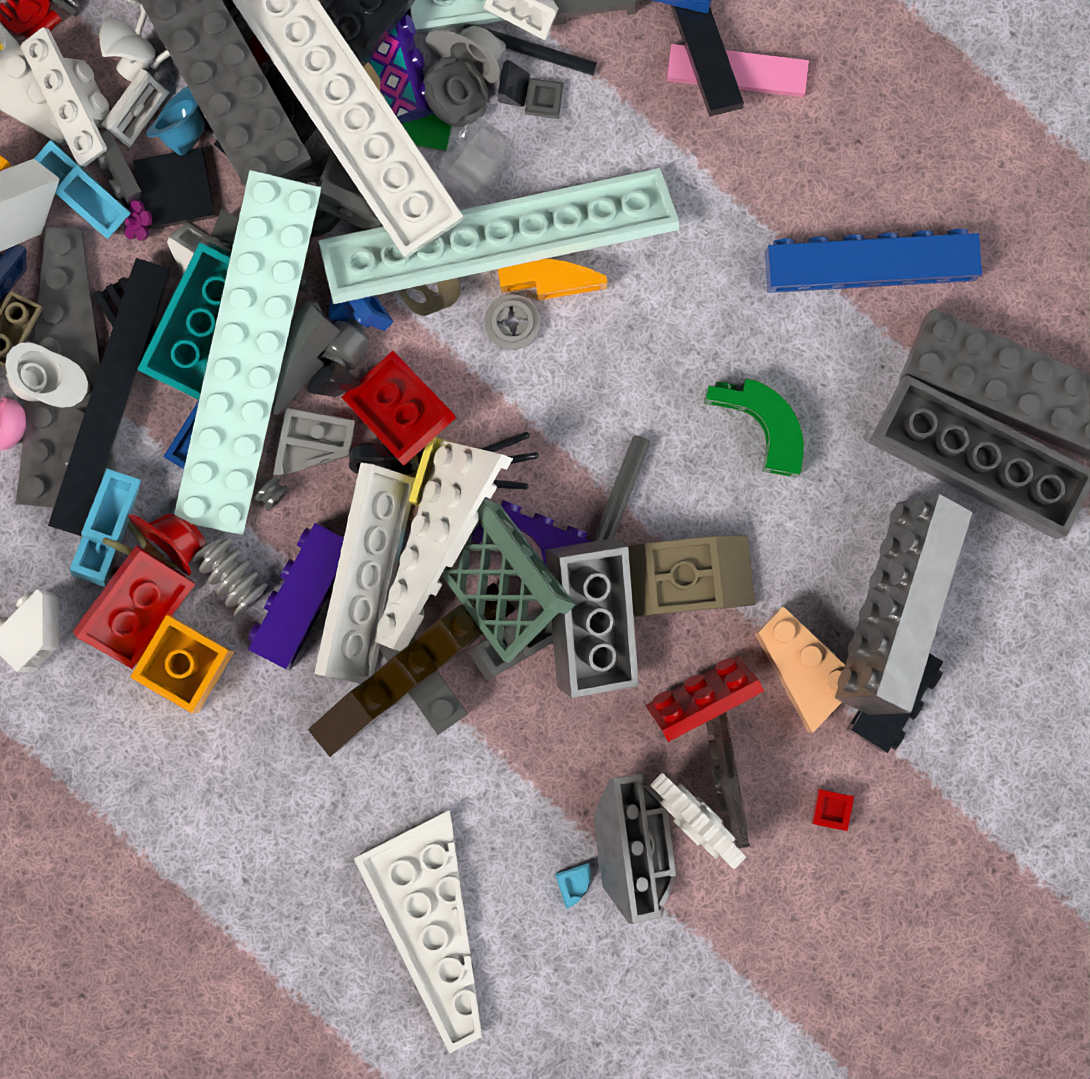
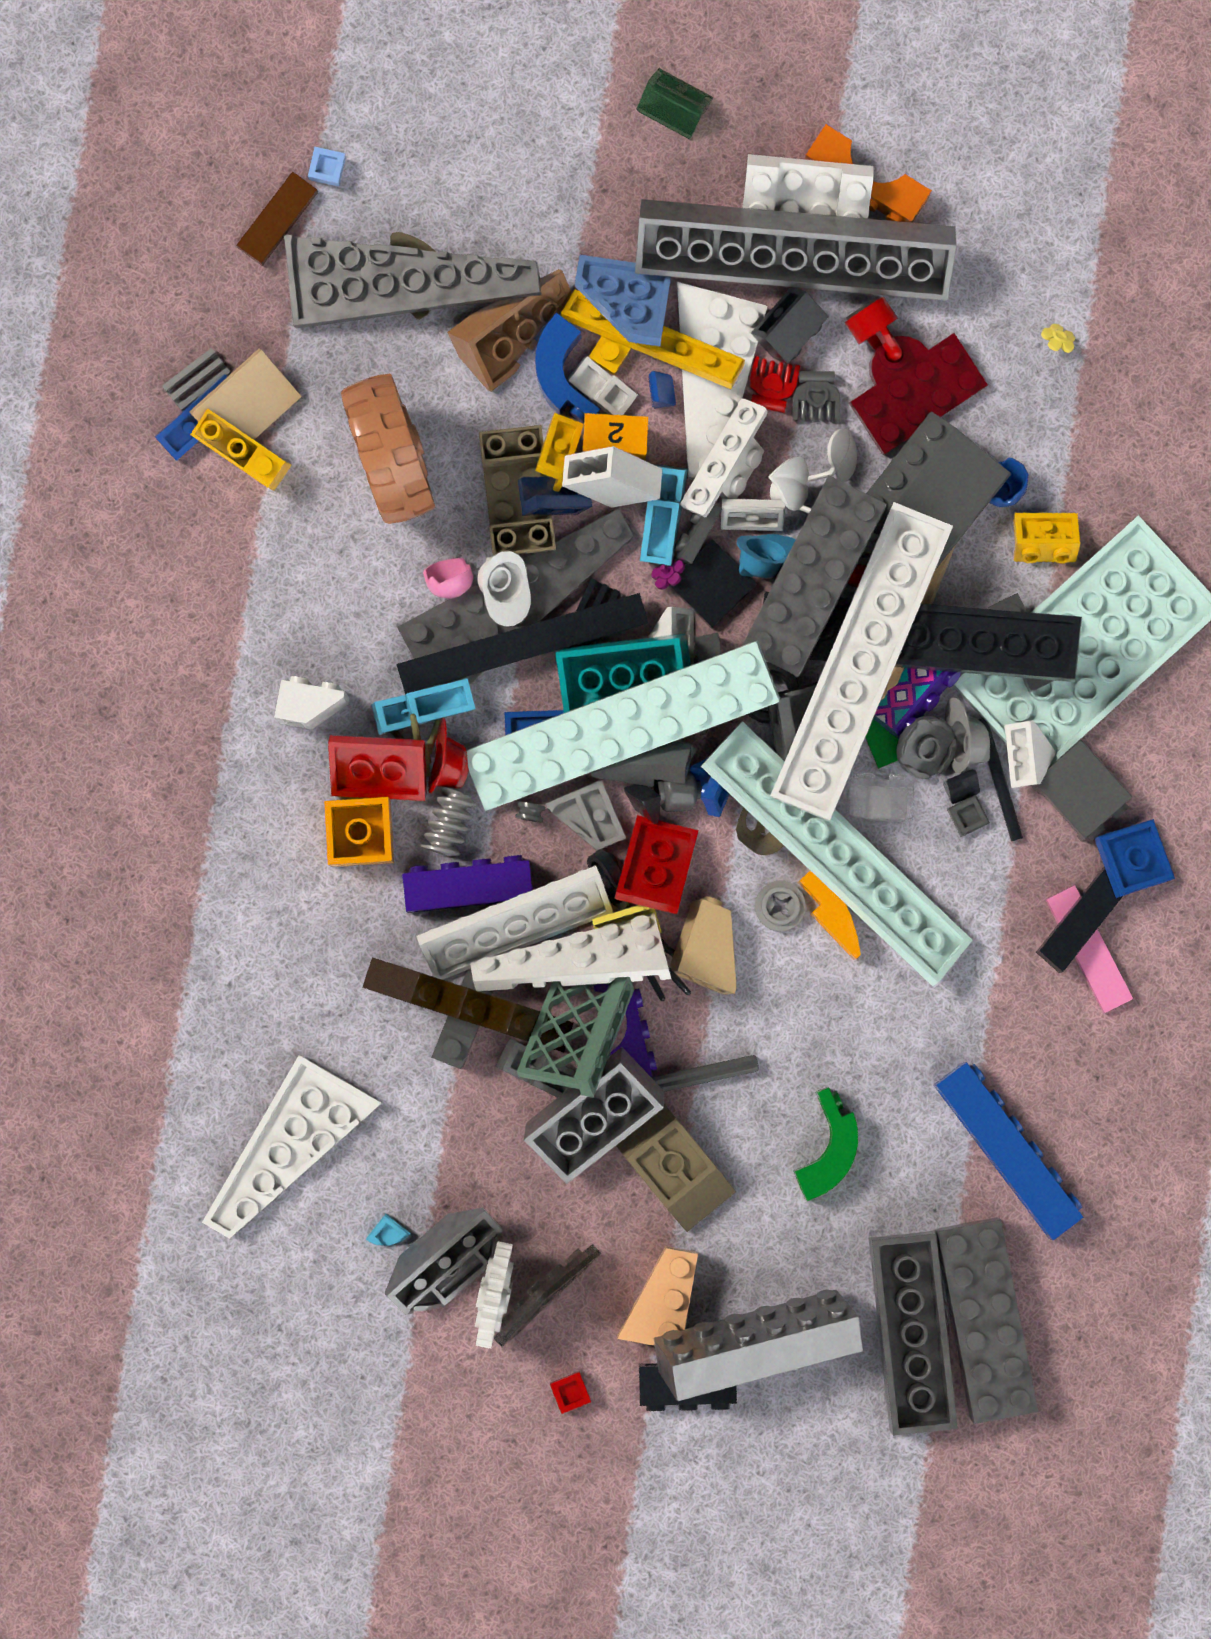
camera: 60 degrees right, 0 degrees up
red plate [645,656,764,742] -> none
none -> tan slope [669,896,737,995]

